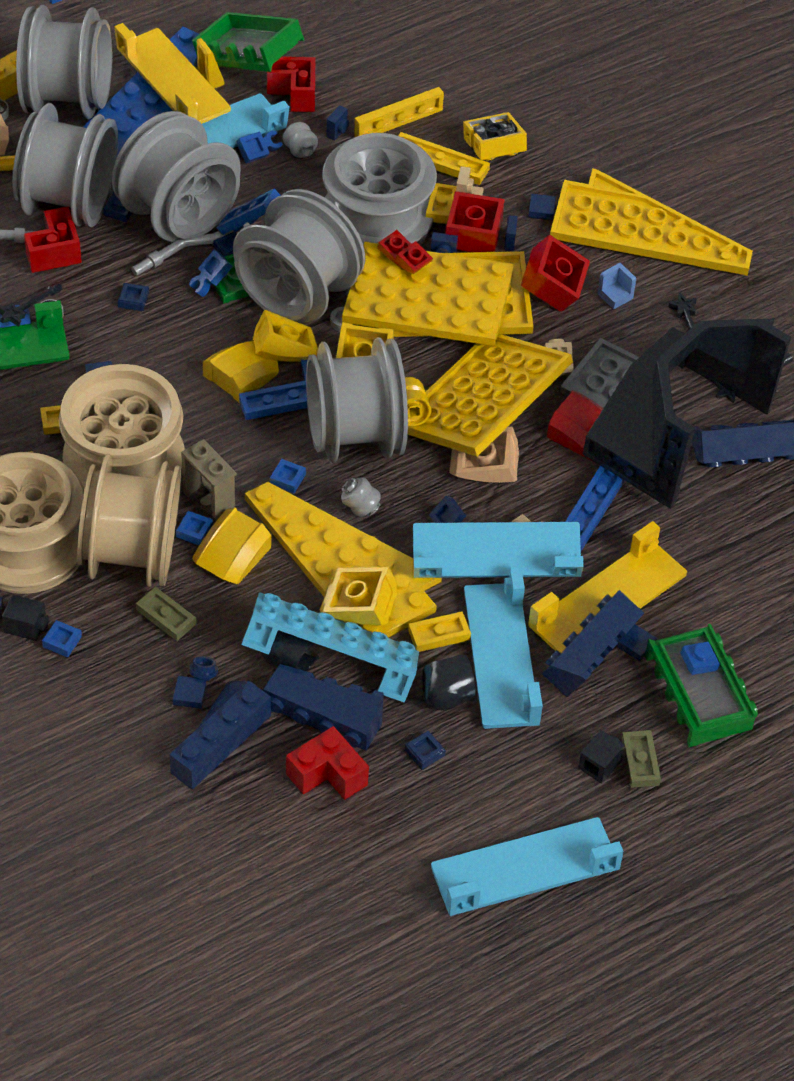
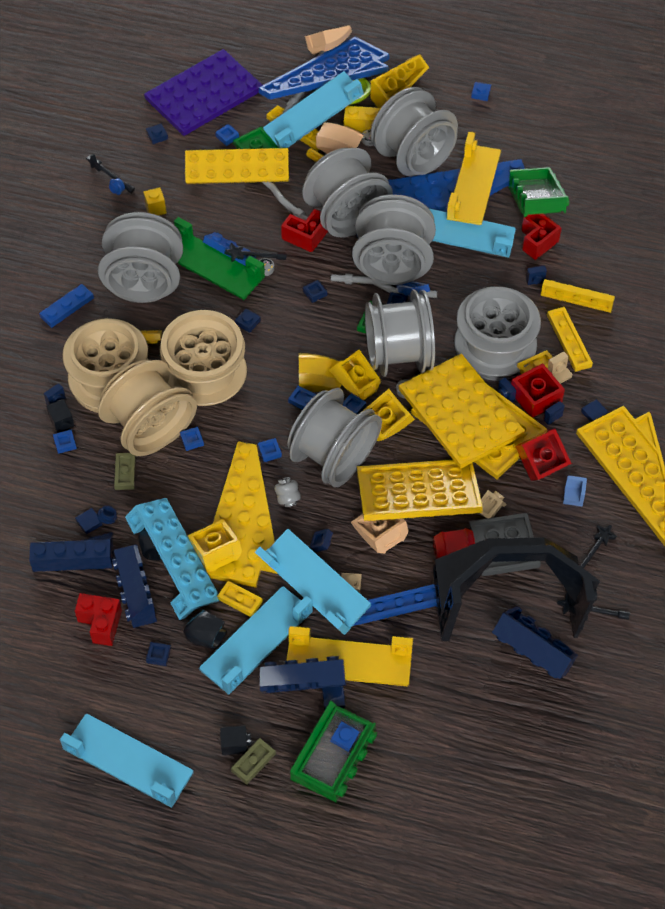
camera: 50 degrees right, 5 degrees up
dark tan window [181,439,239,525] -> none
blue plate [189,249,233,297] -> none
yellow slope [192,508,271,584] -> none
yellow slope [197,38,224,88] -> none
blue plate [236,130,283,164] -> none
light grey piece [283,122,318,158] -> none
red slope [377,230,433,274] -> none
yellow wheel [405,377,431,426] -> none
yellow piece [463,112,527,160] -> none

